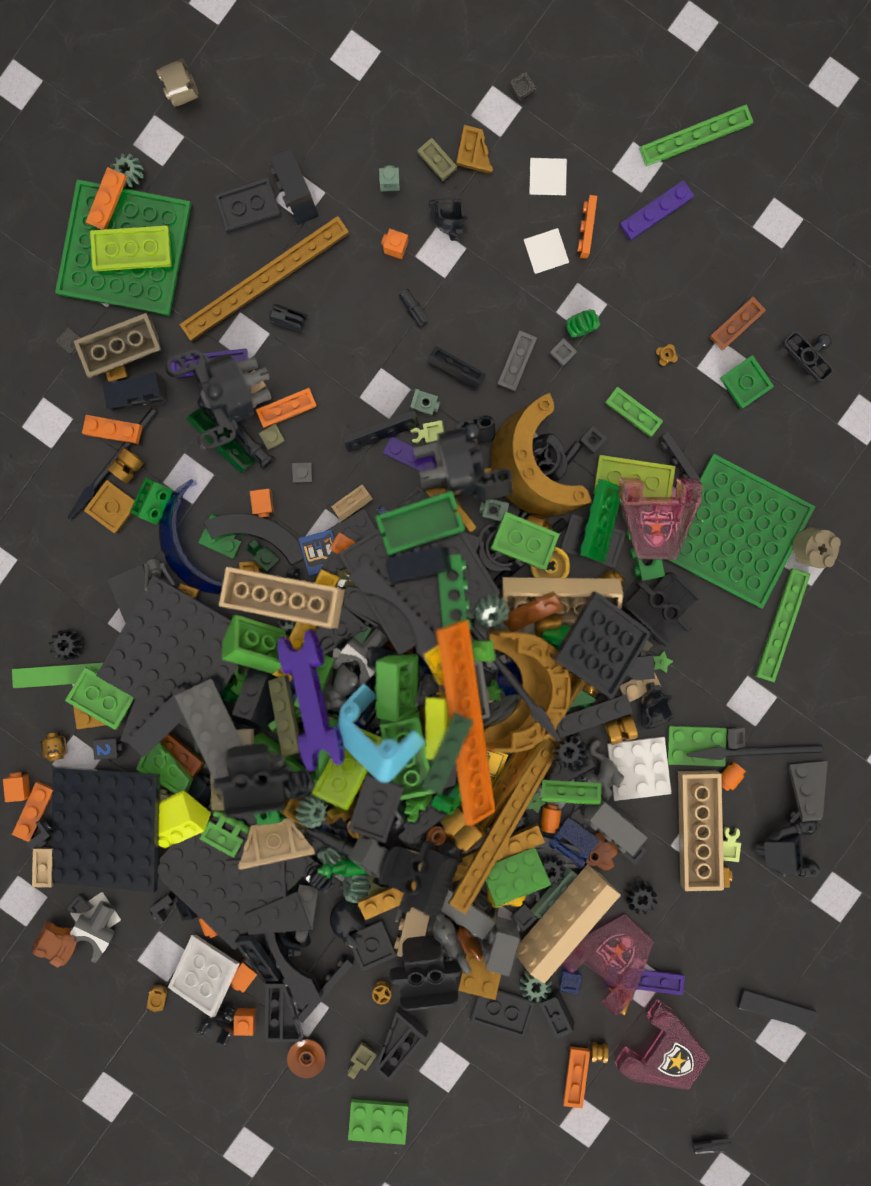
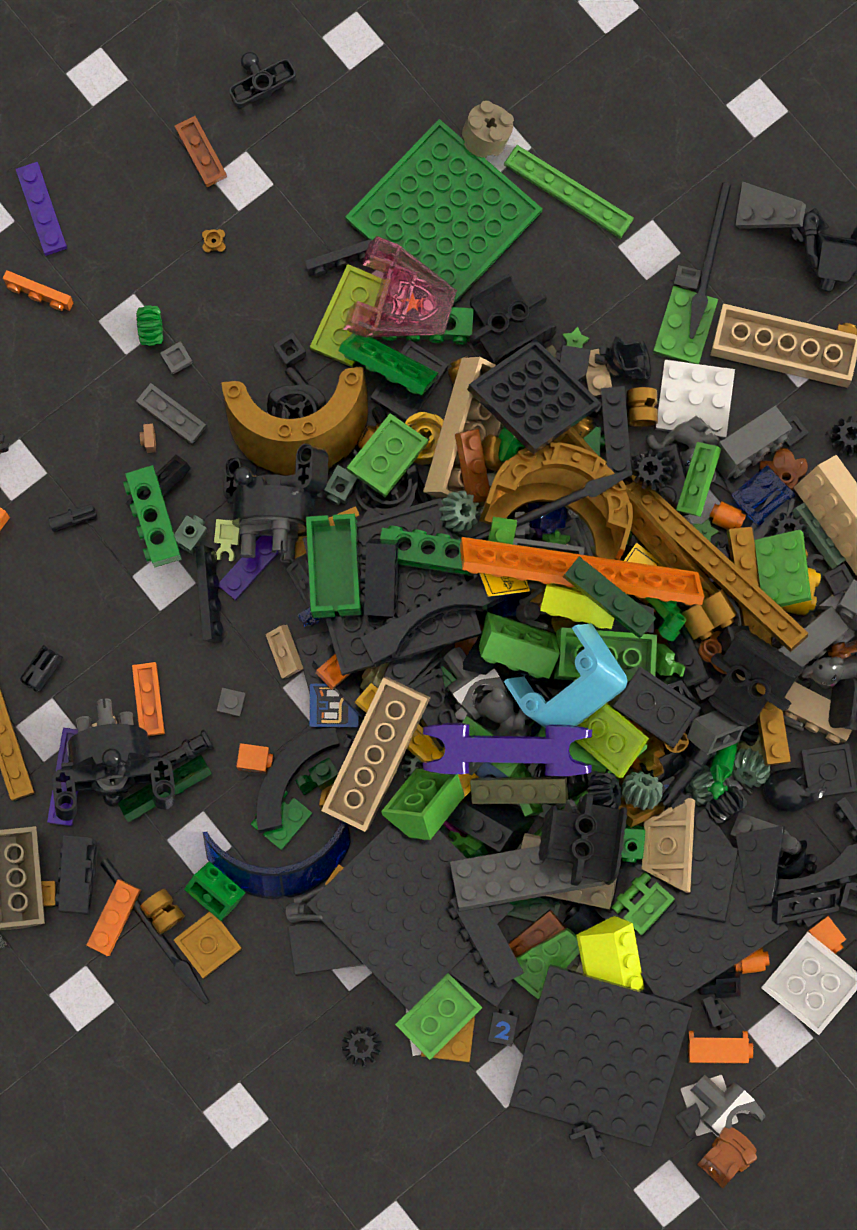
camera: 75 degrees left, 10 degrees down
orange brick [3,772,30,802] -> none
bright green tile [12,663,103,688] -> none
orange plate [12,781,53,842] -> none
tan plate [32,847,54,887] -> none
pearl gold head [40,732,68,762] -> none
pearl gold hair [147,985,167,1012] -> none
olive plate [259,424,285,450] -> none
white sticker [524,228,569,274] -> none
bright green plate [605,387,663,437] -> none
green plate [719,355,774,409] -> none
orange brick [721,762,746,791] -> none
yellowish green plate [723,827,741,862] -> none
none -> green brick [123,465,182,568]
none -> medium nougat plate [140,424,156,453]
none -> orange brick [688,1031,753,1064]

